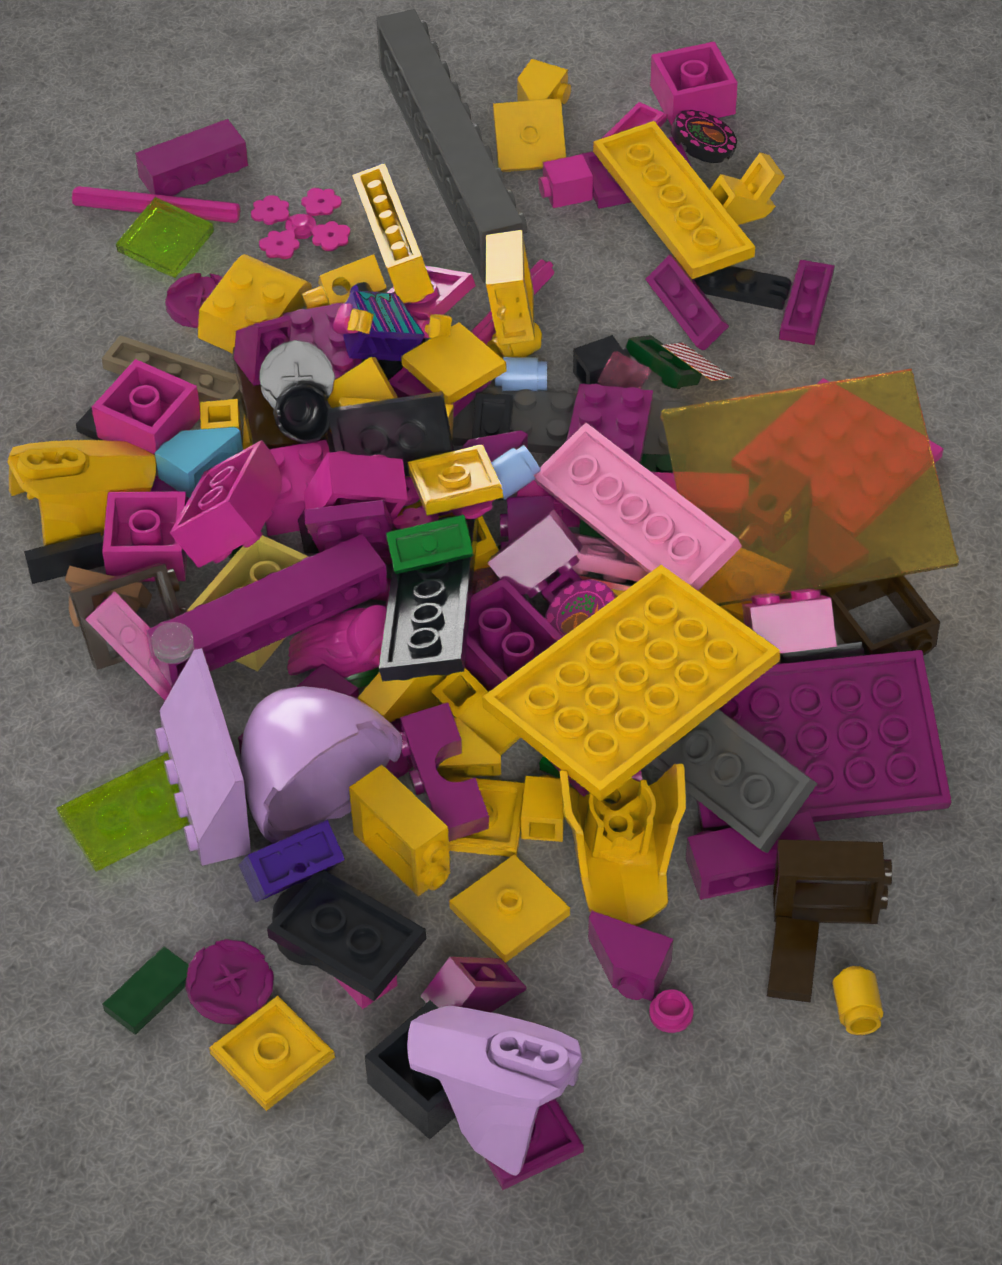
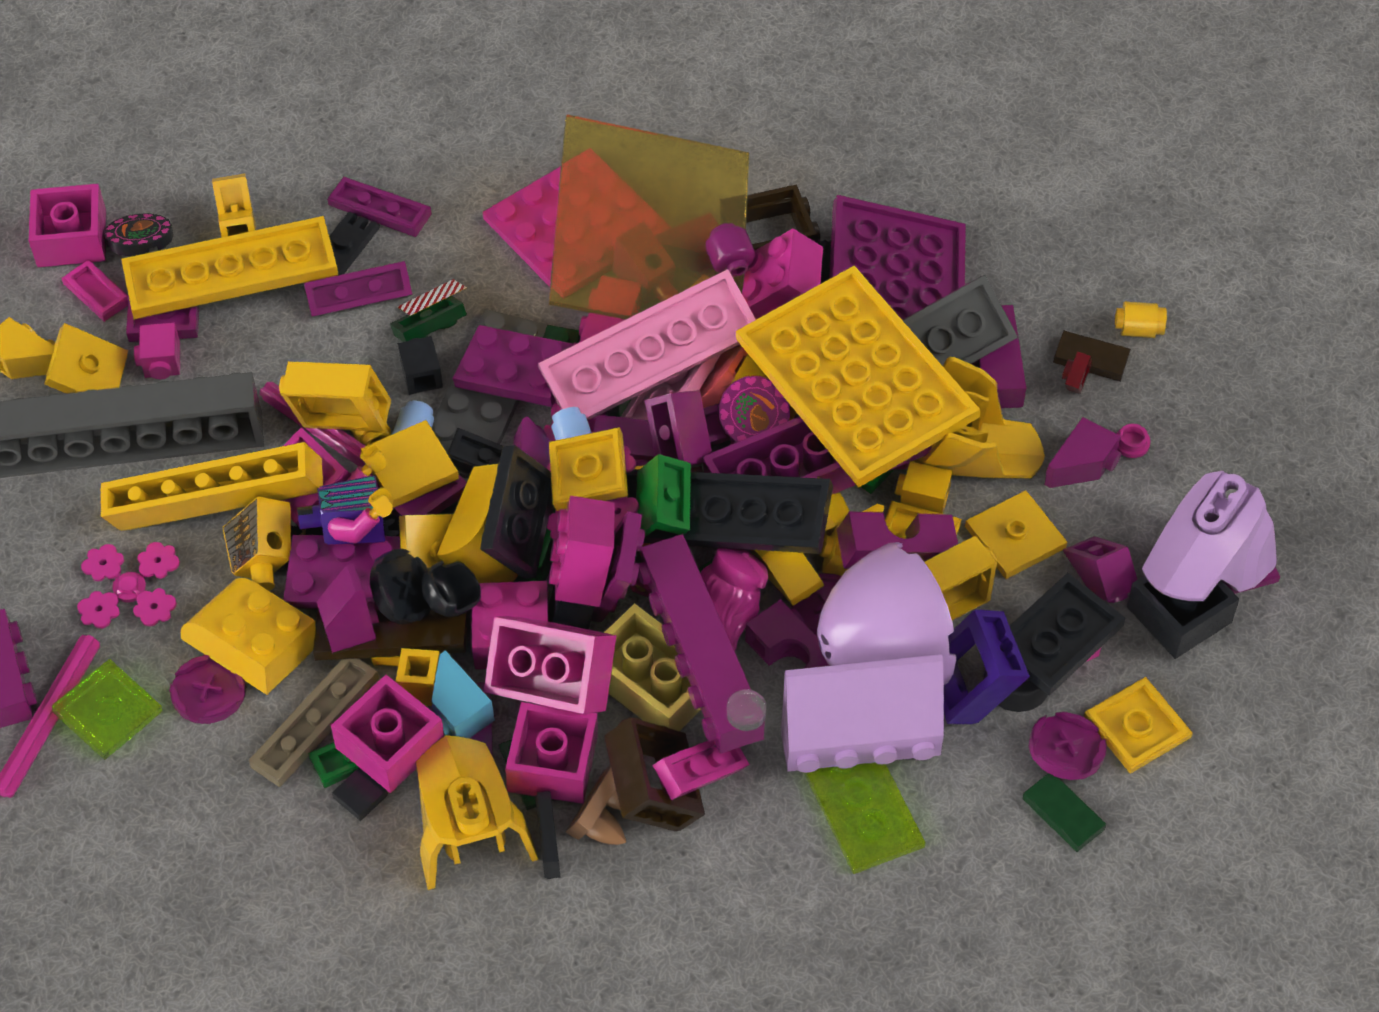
camera: 80 degrees left, 5 degrees up
clear pink slope [598,351,651,389] -> none
dark brown window [773,840,892,924] -> none
none -> magenta head [705,223,755,277]
none -> dark red plate [1062,351,1093,394]

